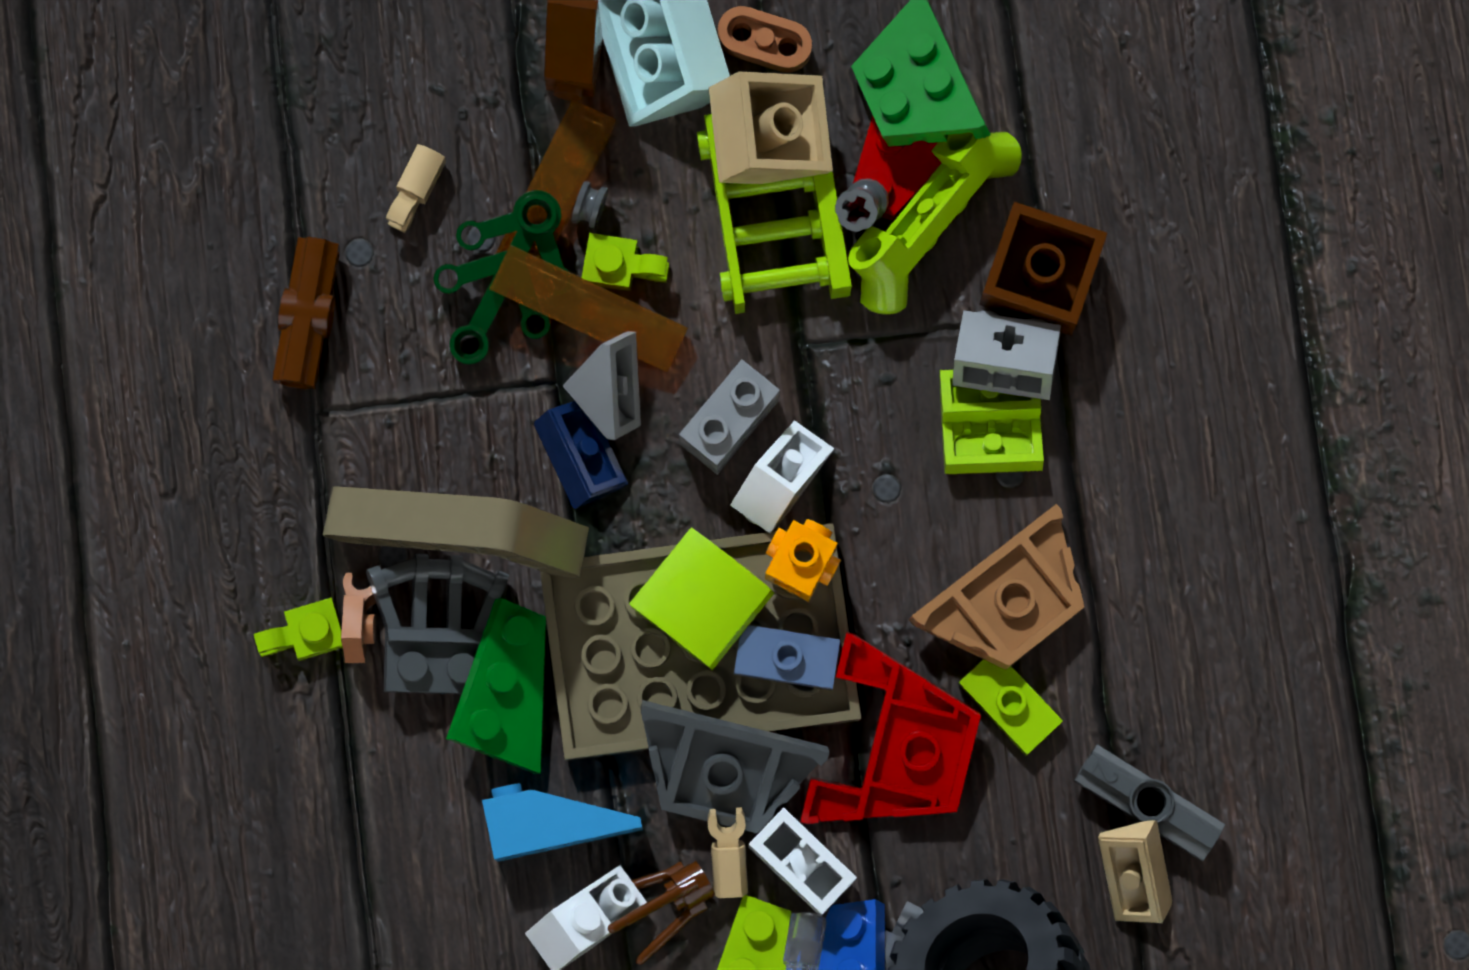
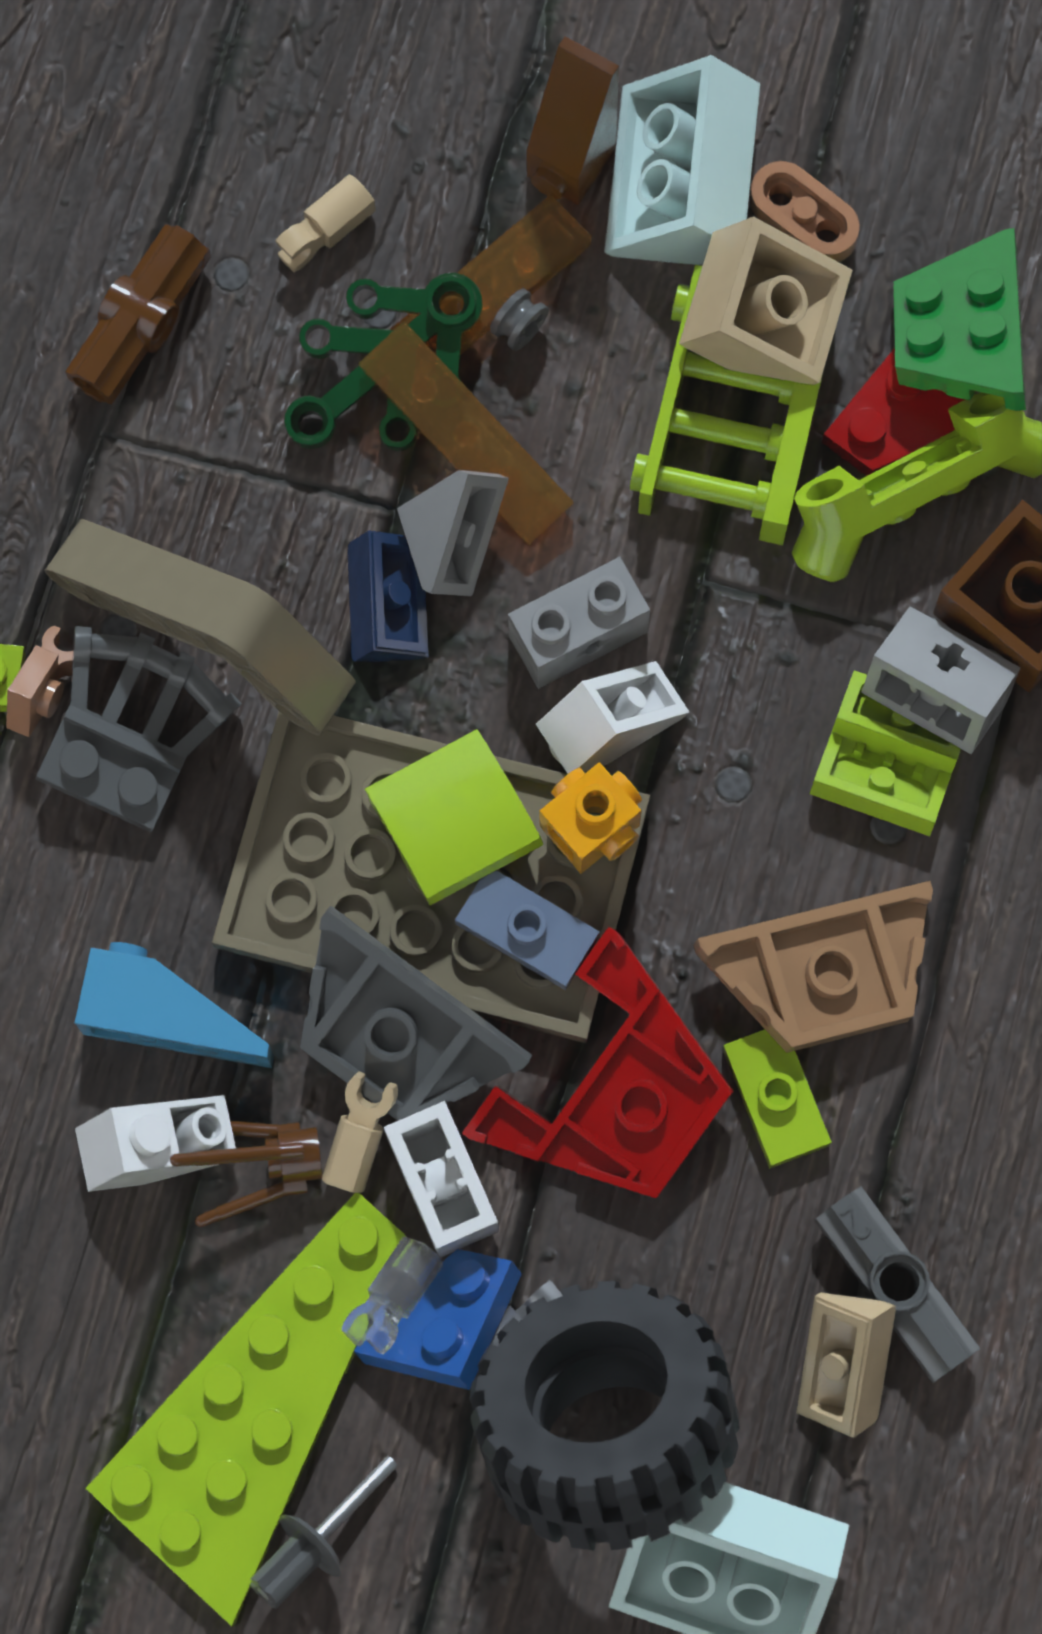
camera: 25 degrees right, 5 degrees down
green wing [446,598,546,774] -> none
lime plate [581,233,670,291] -> none
dark grey bush [835,178,889,232] -> none

